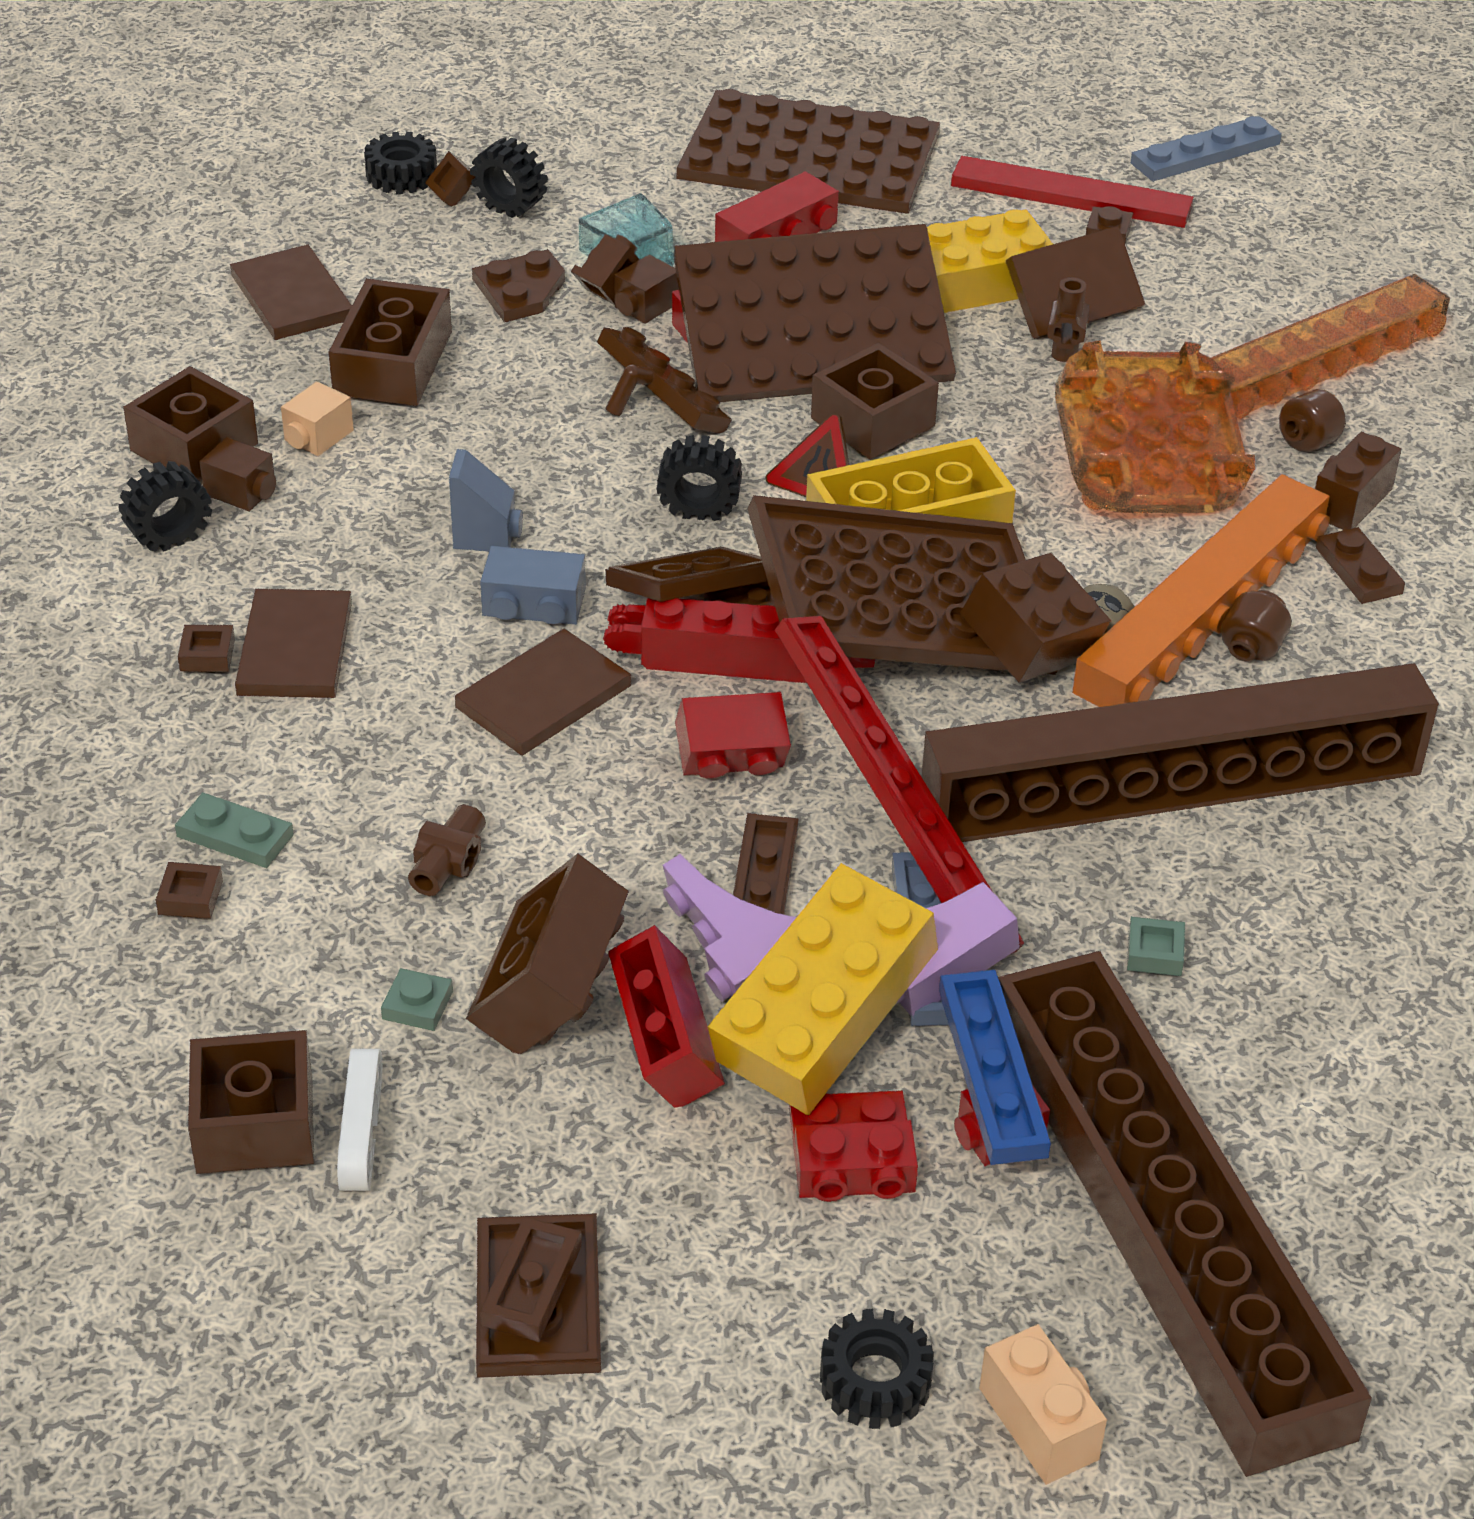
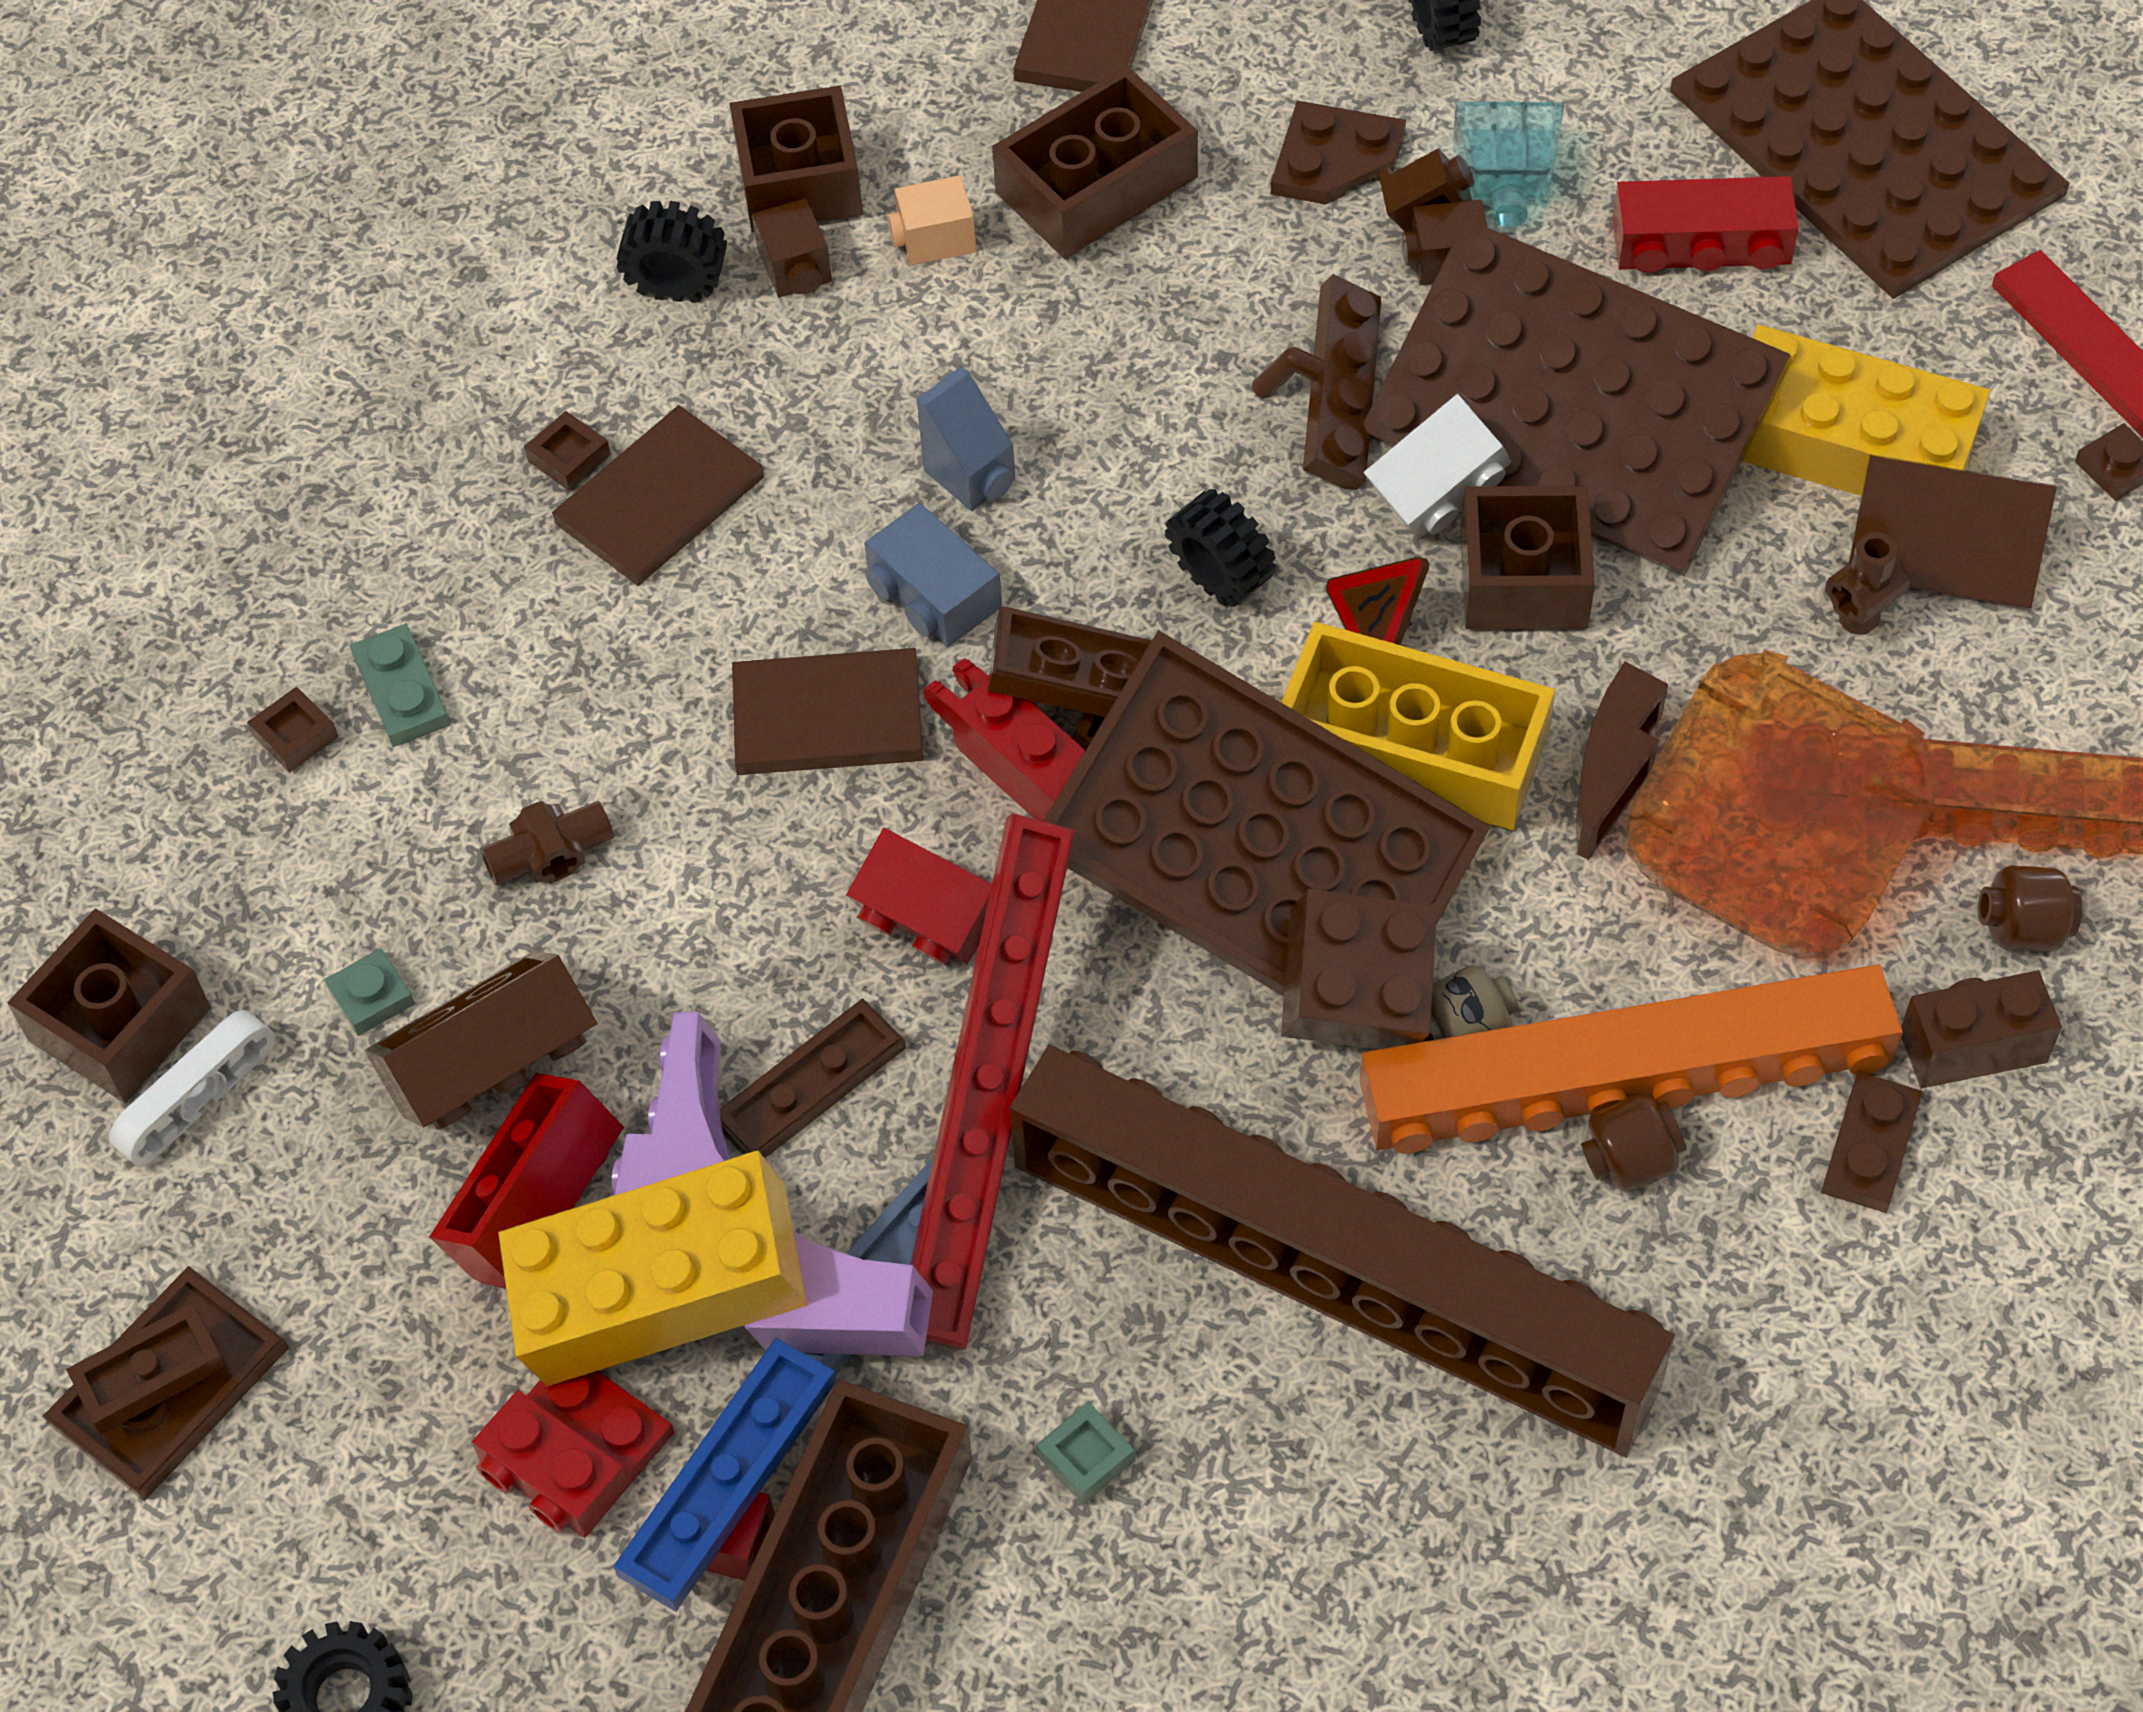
camera: 45 degrees right, 15 degrees up
none -> white brick [1364,394,1512,539]
none -> reddish brown slope [1576,661,1668,860]

